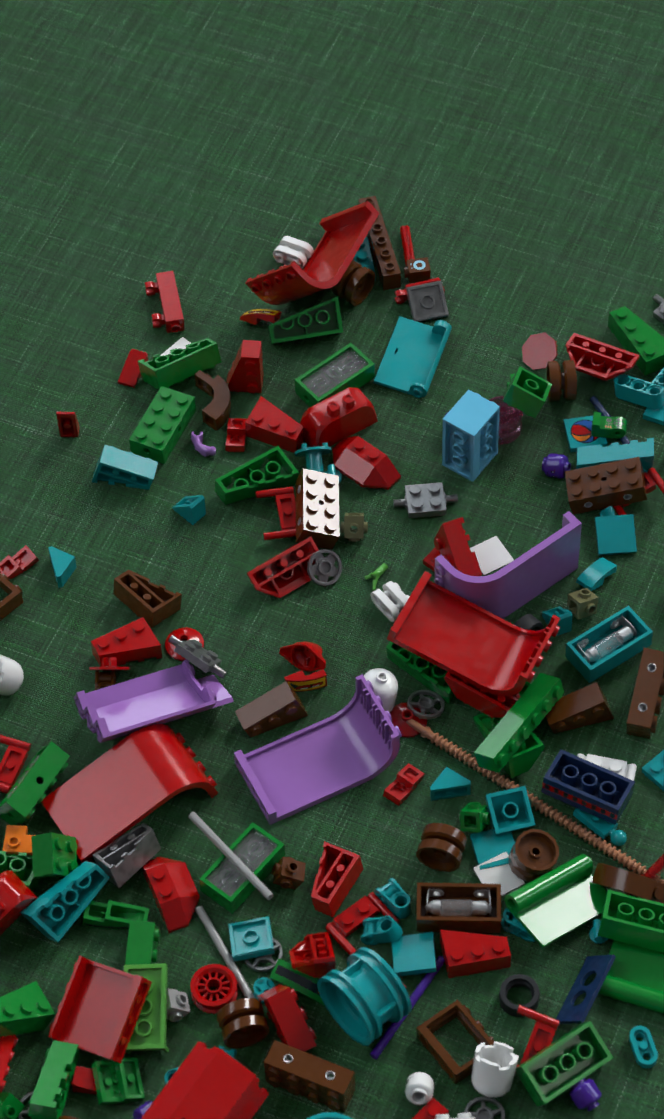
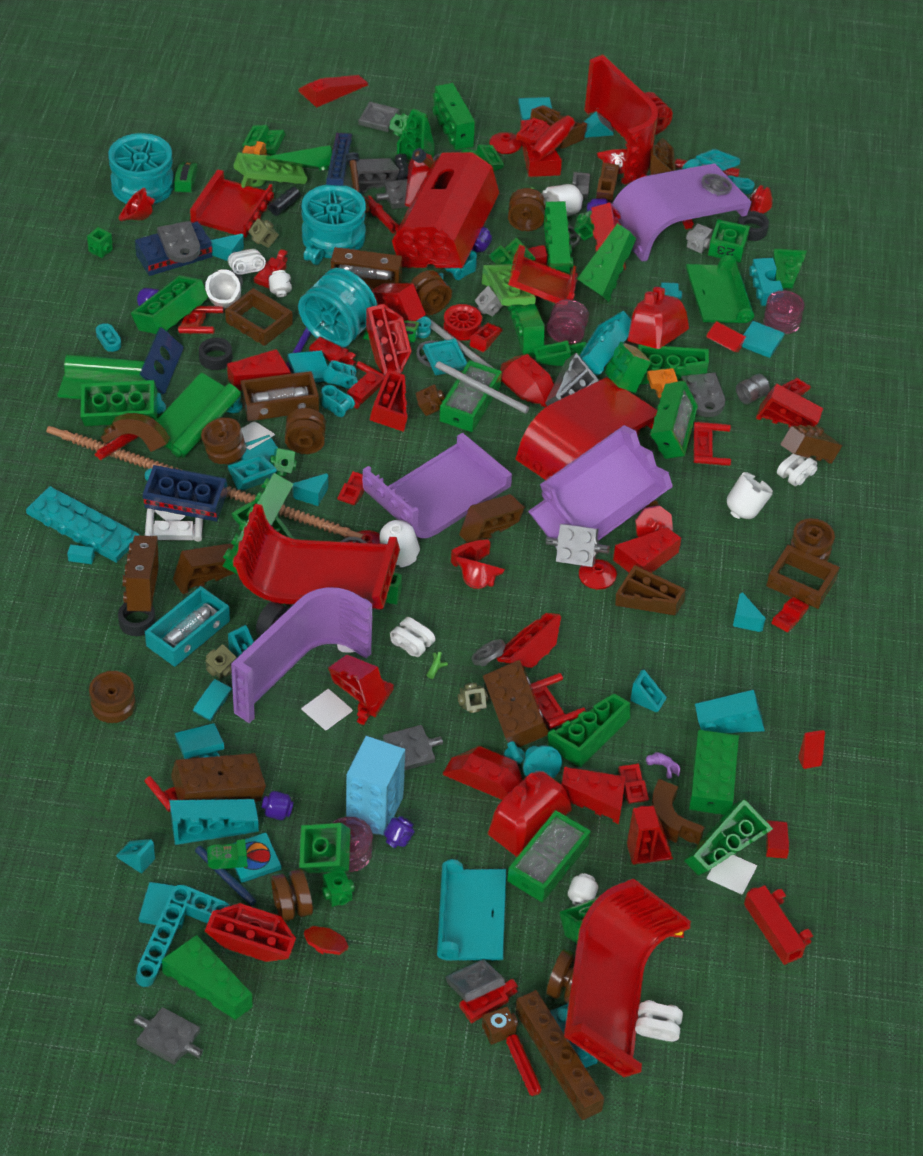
camera: 160 degrees right, 5 degrees down
none -> red slope [470,323,503,352]
none -> clear pink wheel [547,299,589,344]
none -> white head [568,874,598,906]

